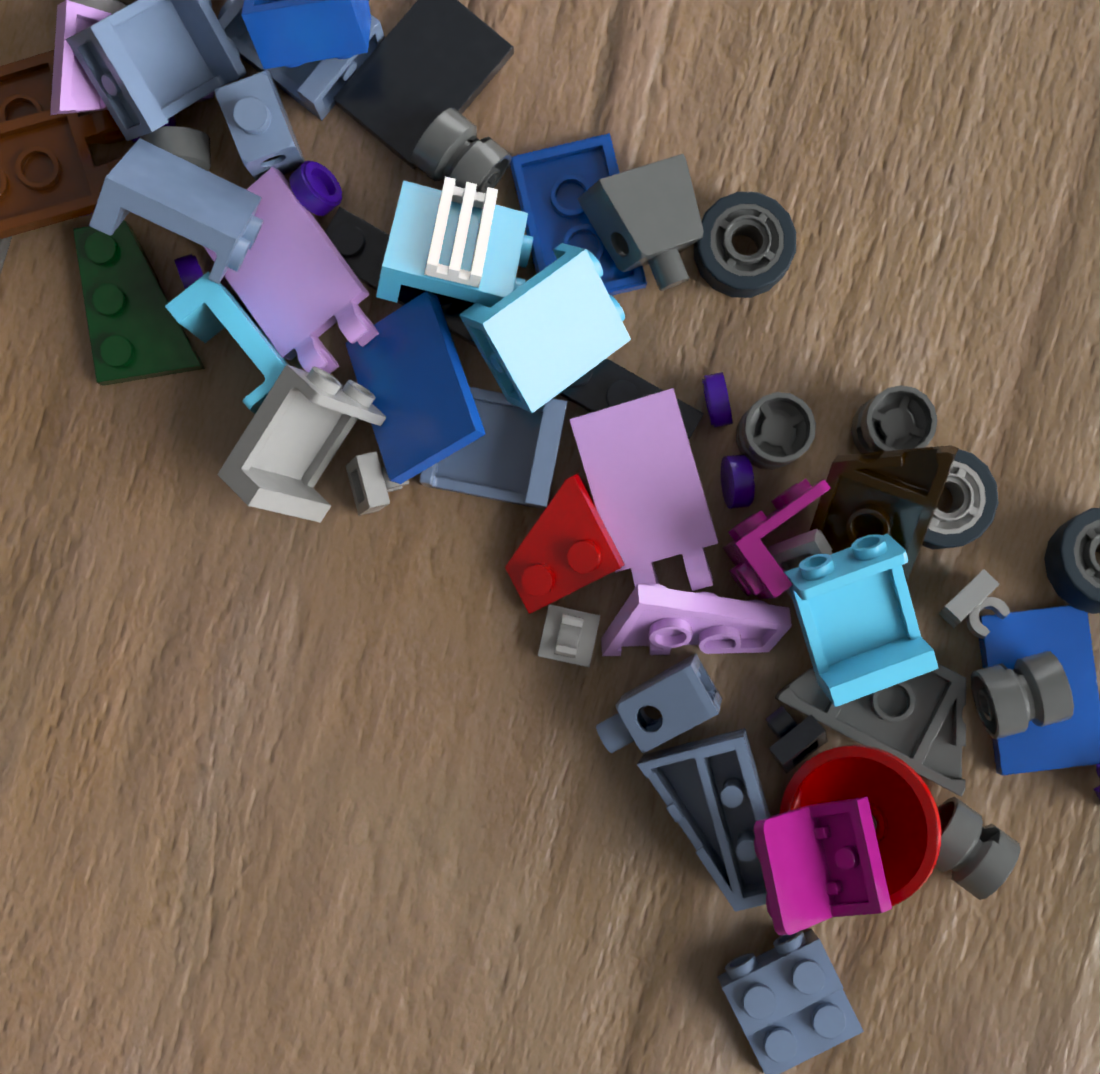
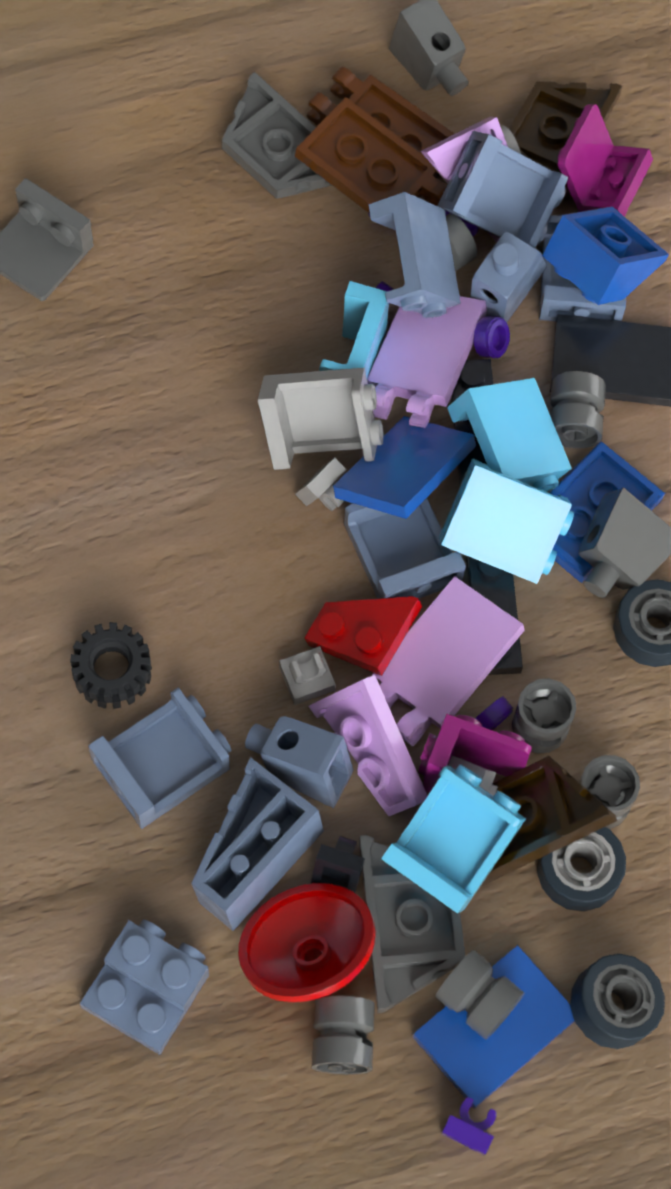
camera: 50 degrees right, 20 degrees down
dark green wing [73,220,205,386] -> none
white tile [424,176,498,288] -> none
dark purple tile [702,372,733,428] -> none
magenta bracket [754,797,892,936] -> none
light grey tile [939,569,1010,639] -> none
none -> black tyre [70,622,152,709]
none -> sand blue panel [88,688,232,829]

